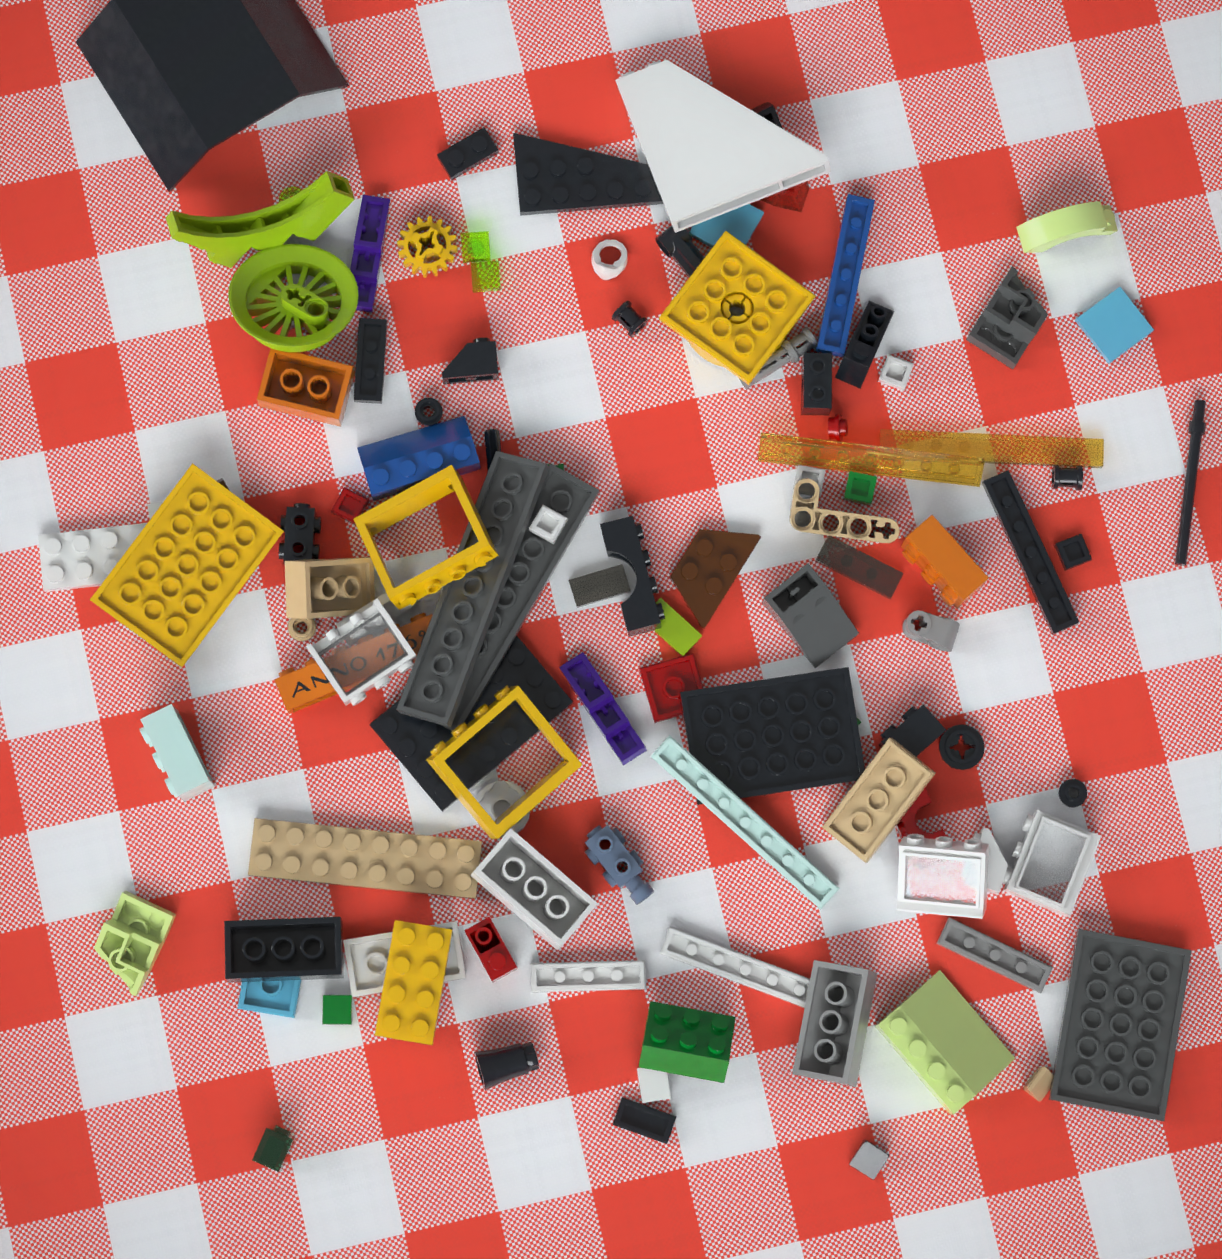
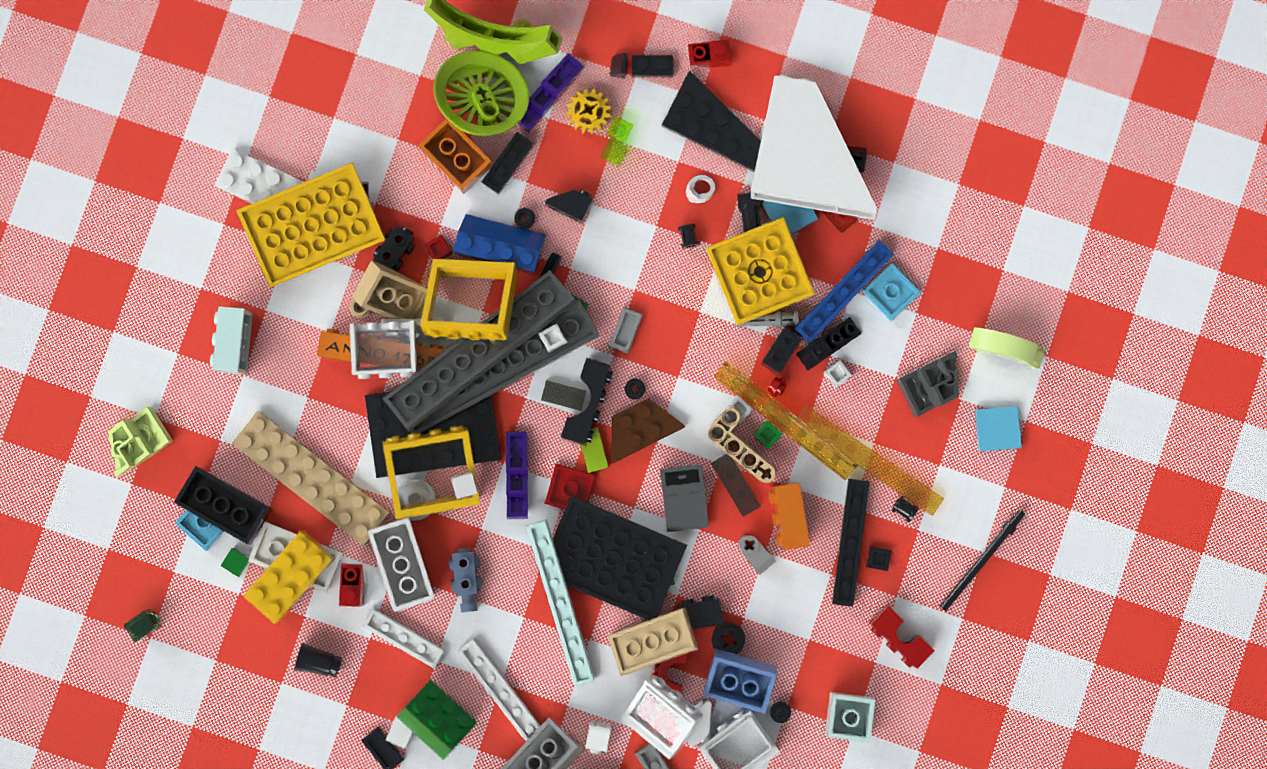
camera: 35 degrees right, 5 degrees up
none -> white tile [451,472,477,499]
none -> white slope [586,720,611,754]
none -> slope [609,53,628,78]
none -> light grey tile [609,307,643,354]
none -> black plate [625,379,645,400]
none -> red slope [688,39,732,68]
none -> medium blue brick [703,649,777,713]
none -> light aqua brick [825,692,875,743]
none -> medium azure tile [862,262,921,322]
none -> red arch [869,605,935,669]

